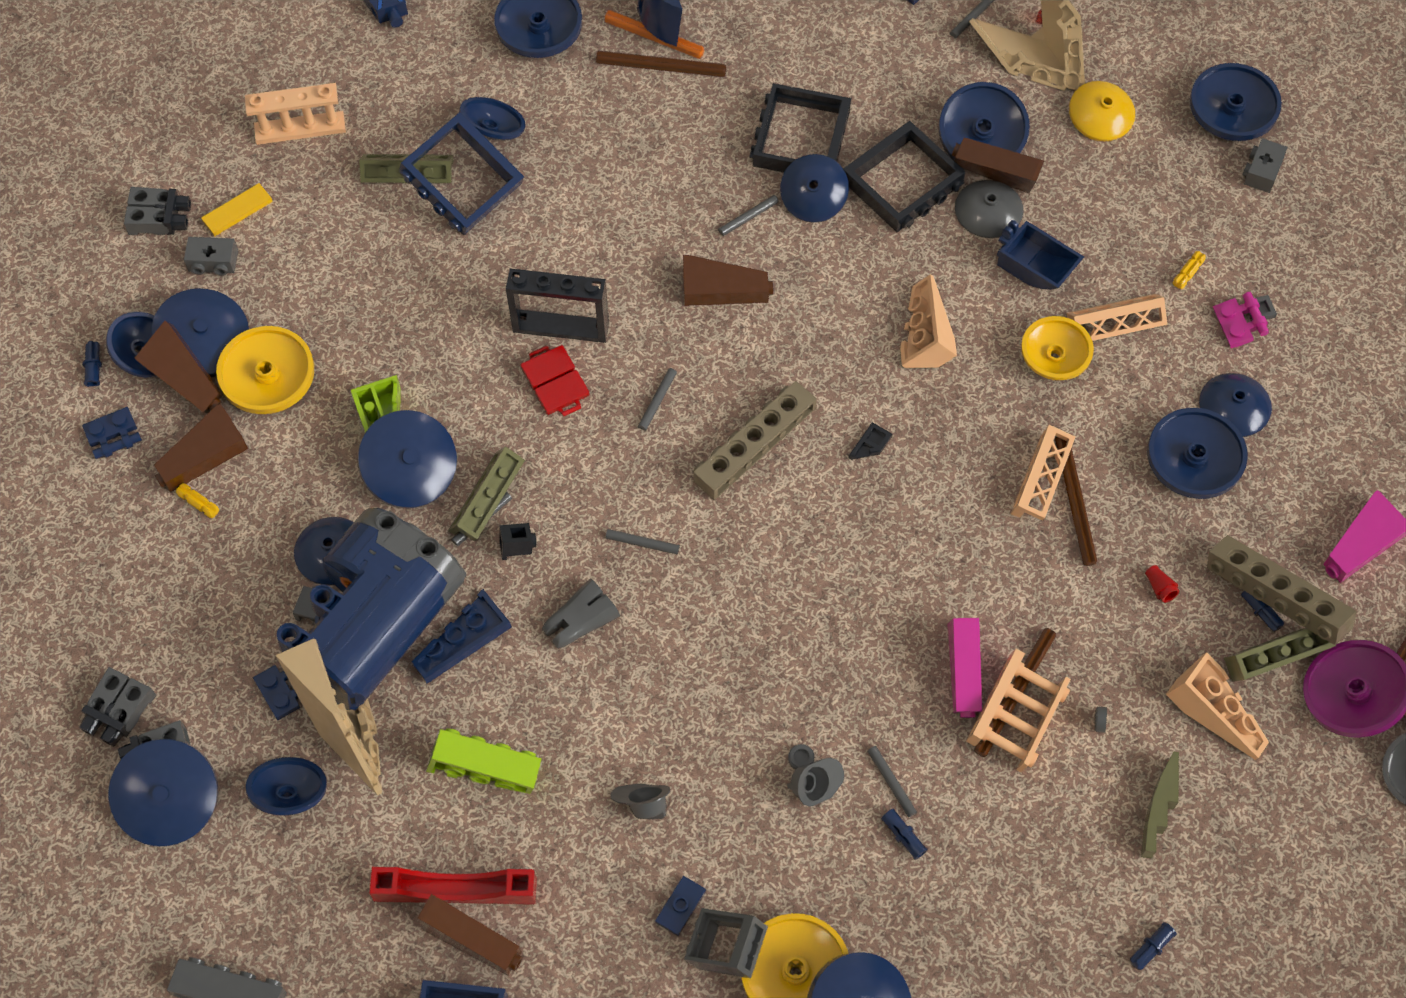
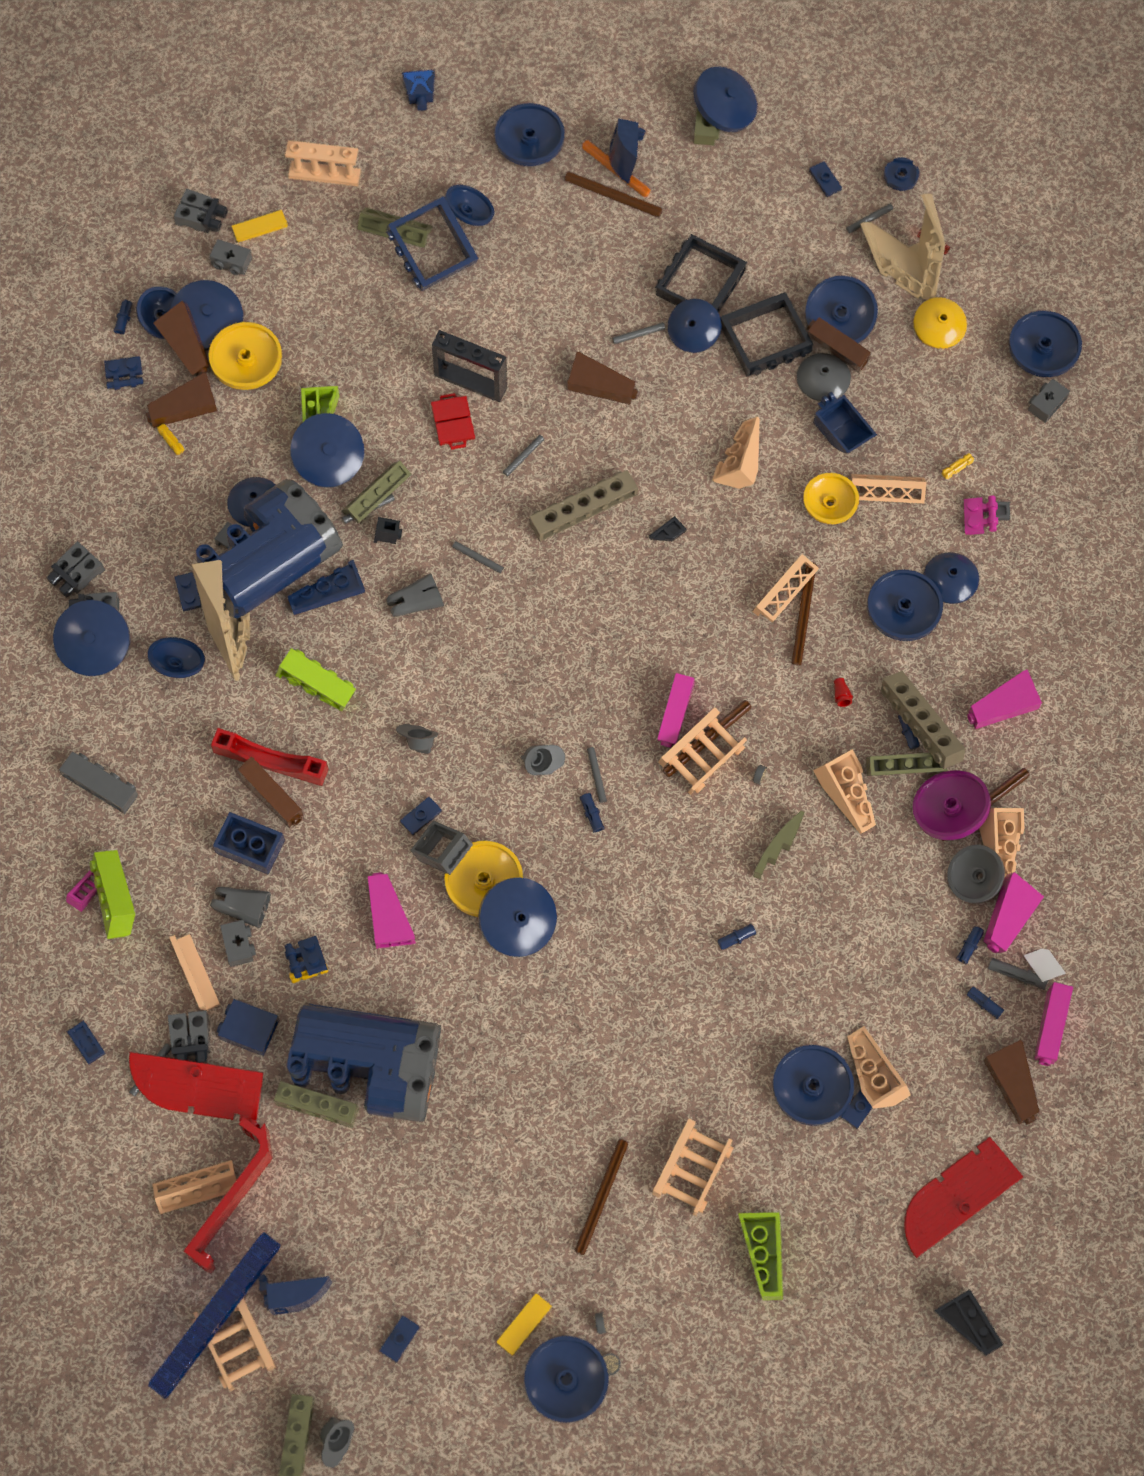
camera: 15 degrees right, 5 degrees up
dark grey tile [788,744,815,770] -> none

